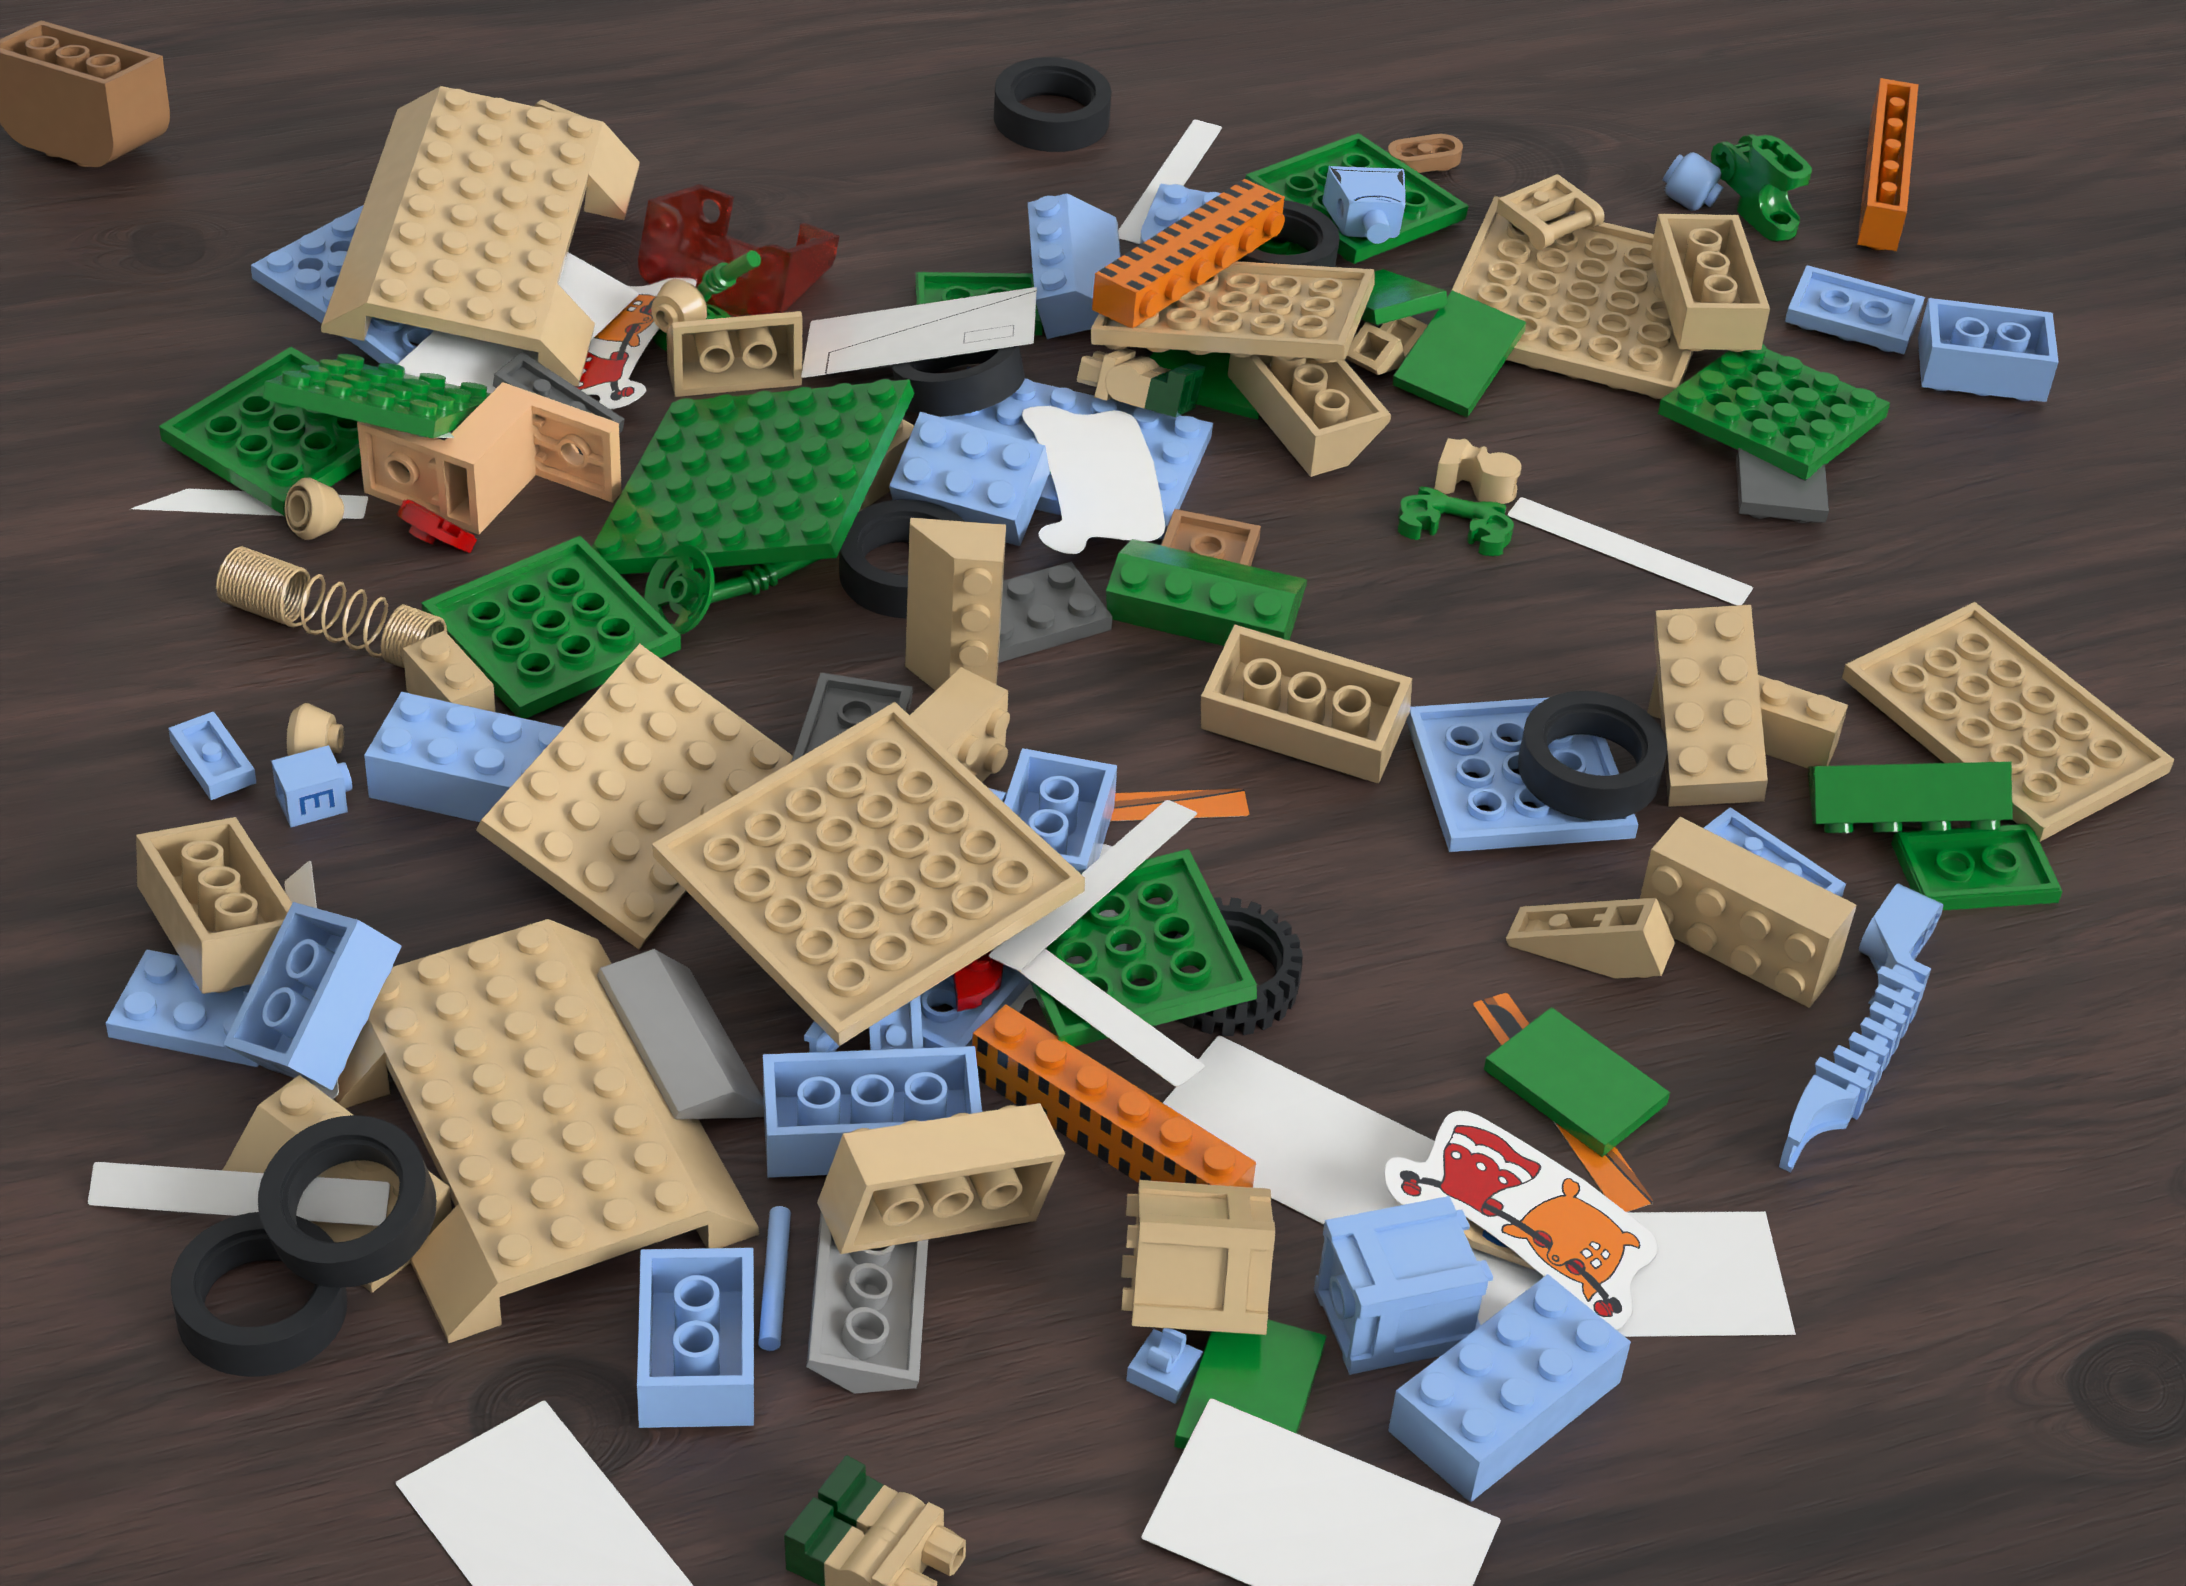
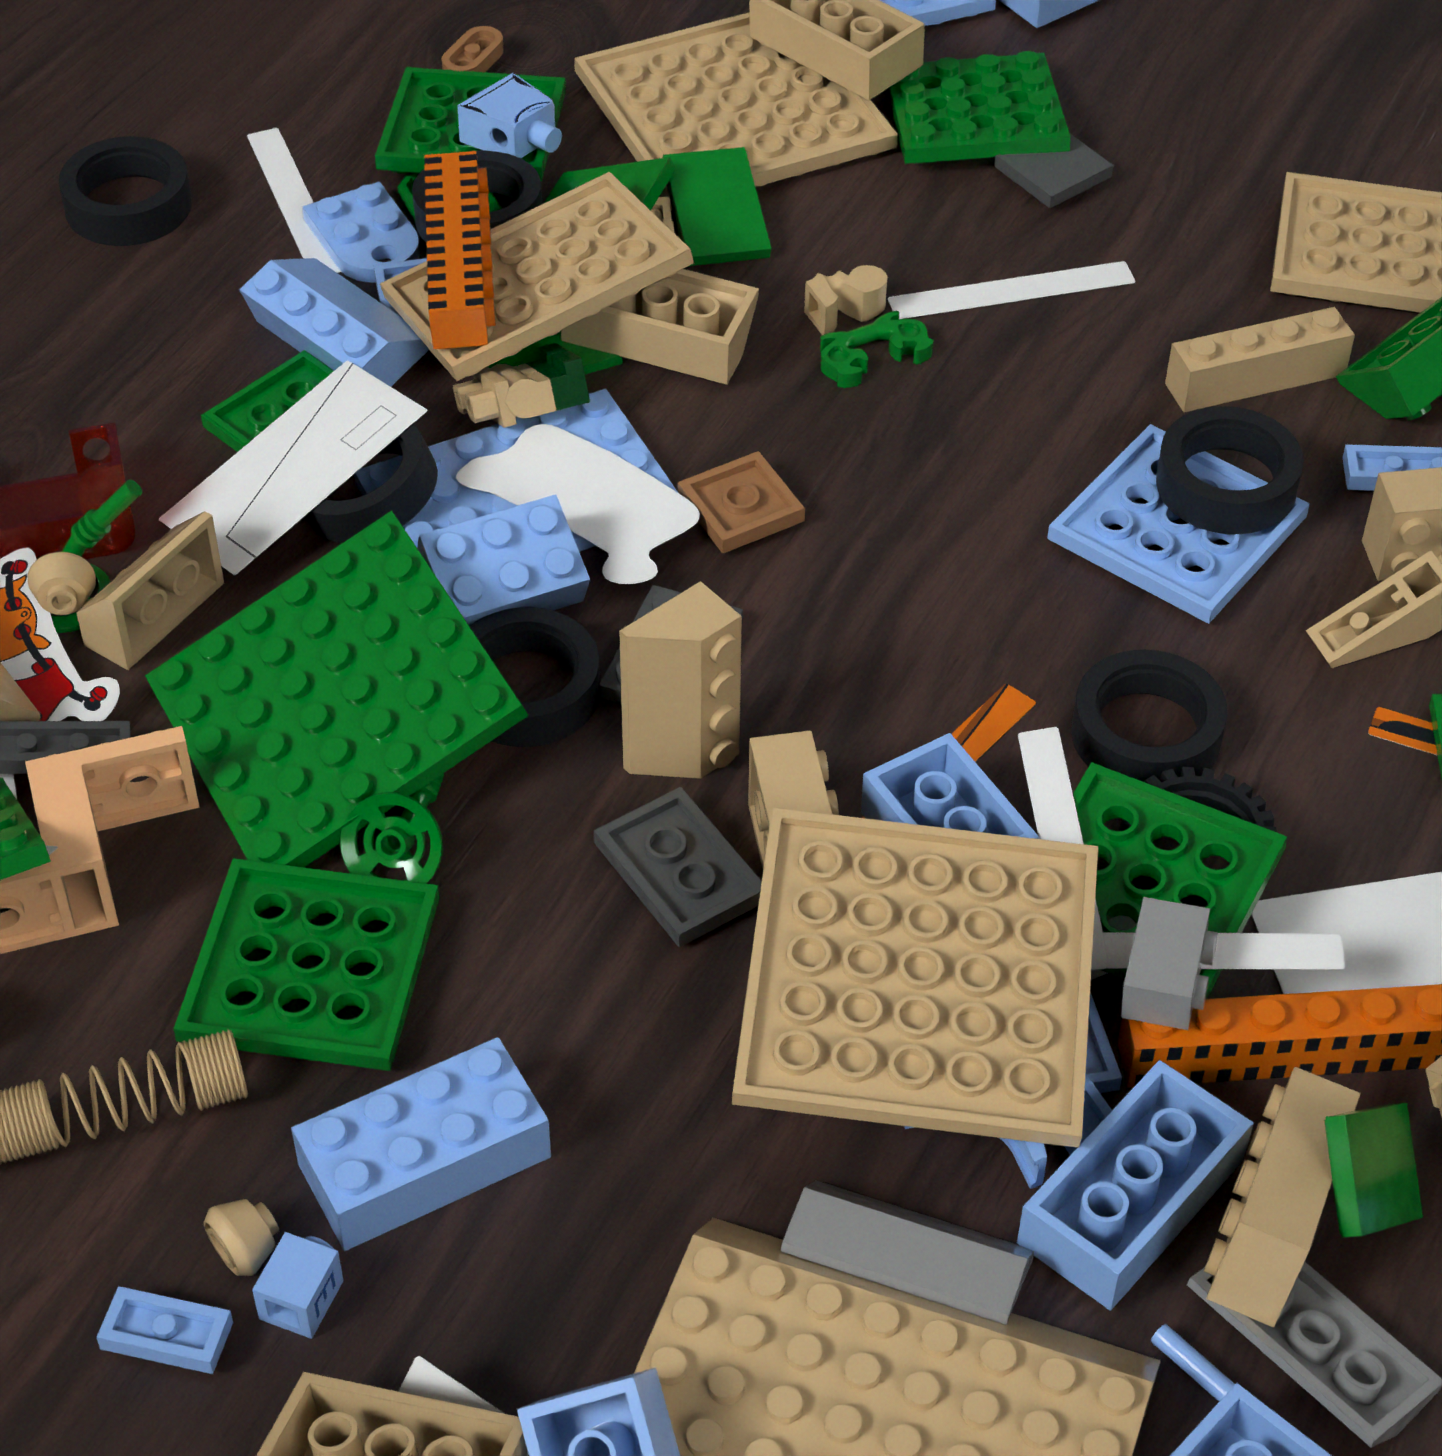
camera: 40 degrees left, 5 degrees up
red plate [396,499,477,553] -> none
tan brick [403,631,495,712] -> none
tan plate [476,644,793,949] -> none
green slope [1106,539,1307,646] -> none
tan brick [1201,624,1413,784] -> none
tan plate [1496,174,1604,250] -> none
tan brick [1654,605,1768,807] -> none
none -> black tyre [1071,649,1227,782]
none -> light grey brick [1121,897,1218,1030]
none -> green tile [1324,1103,1423,1237]

